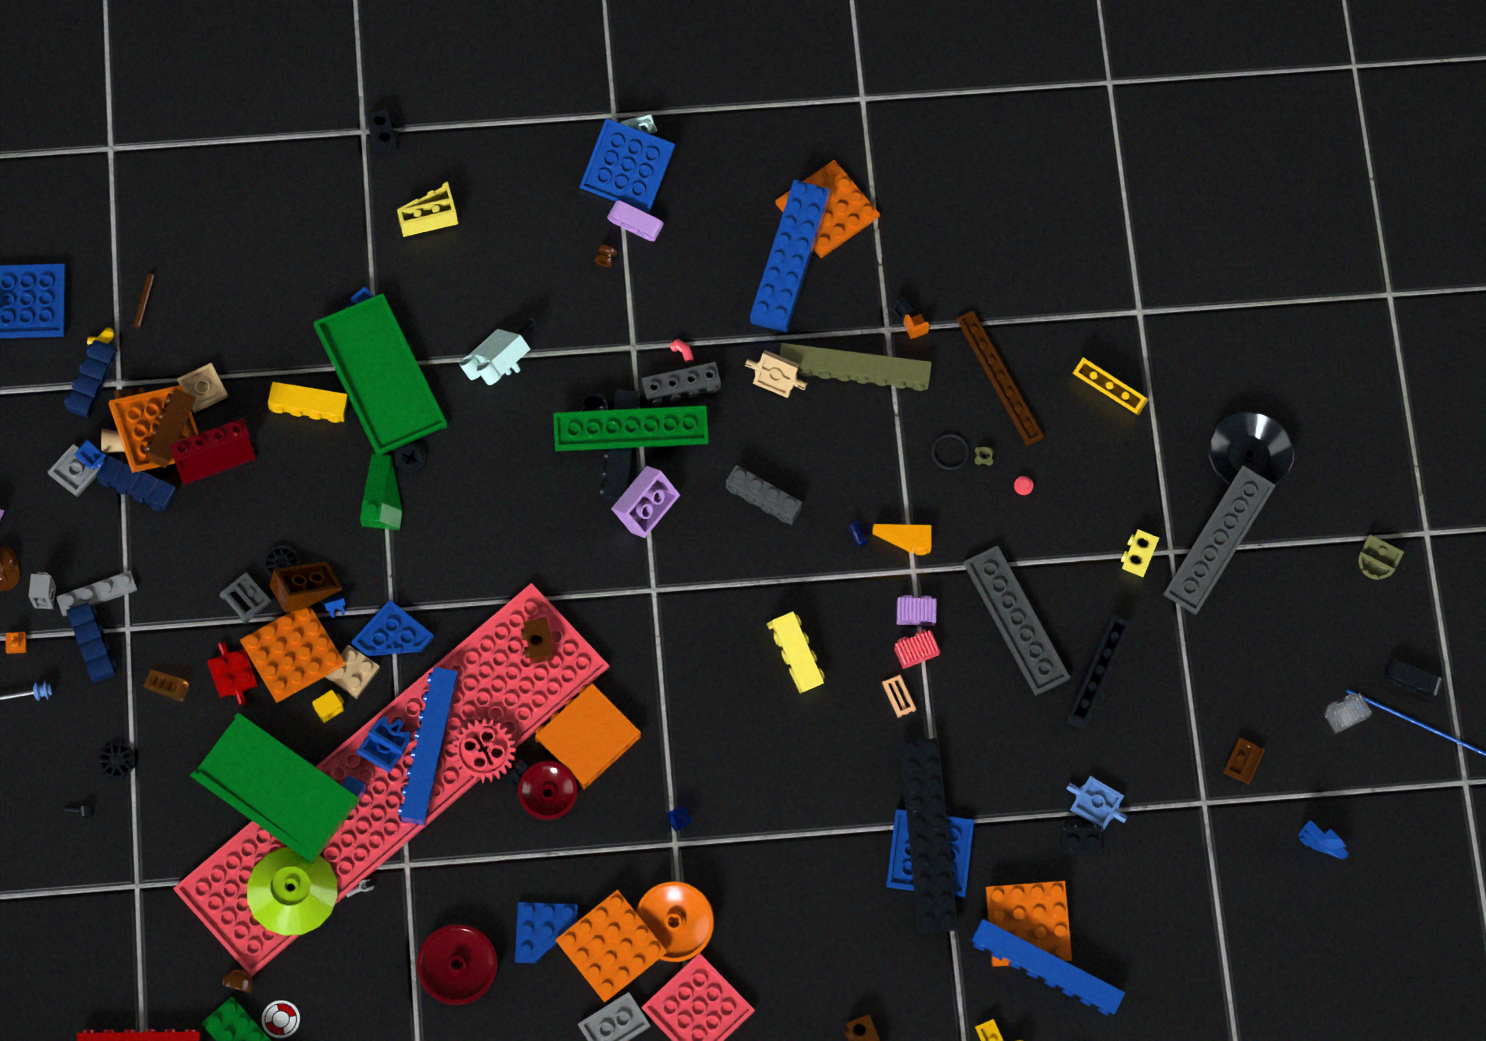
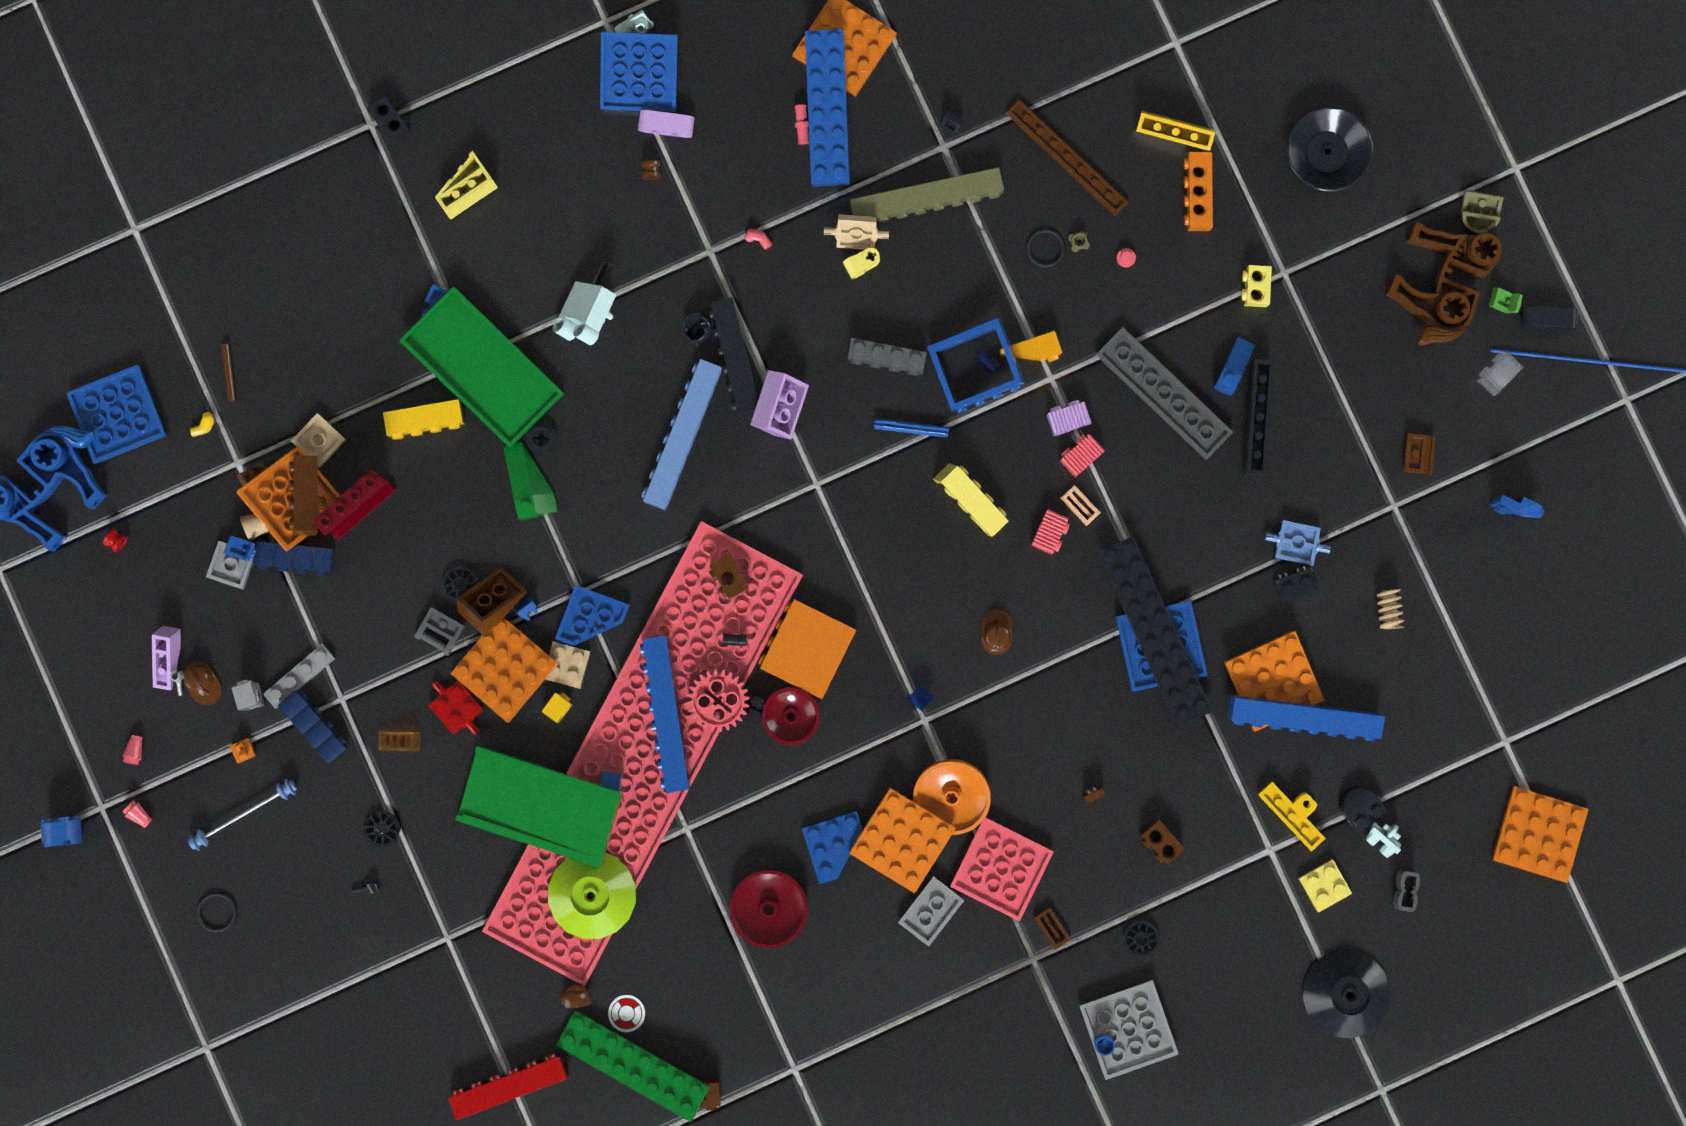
camera: 20 degrees left, 15 degrees up
dark blue brick [64,340,118,418] -> none
light grey hand [346,879,374,897] -> none
blue plate [357,716,410,773] -> none
green plate [553,406,709,451] -> none
dark grey brick [642,362,721,406] -> none
orange panel [903,314,930,339] -> none
dark grey plate [1163,466,1276,615] -> none
none -> medium blue brick [642,359,722,511]
none -> black pin [723,633,747,648]
none -> coral pin [794,105,809,145]
none -> light yellow piece [843,248,880,279]
none -> blue axle [874,418,949,438]
none -> blue window [927,318,1025,413]
none -> reddish brown piece [981,609,1012,655]
none -> coral brick [1031,509,1070,555]
none -> reddish brown plate [1083,786,1105,803]
none -> orange brick [1183,152,1213,231]
none -> blue slope [1213,337,1255,396]
none -> tan piece [1377,589,1404,629]
none -> reddish brown animal [1385,222,1502,346]
none -> bright green bracket [1489,288,1523,313]

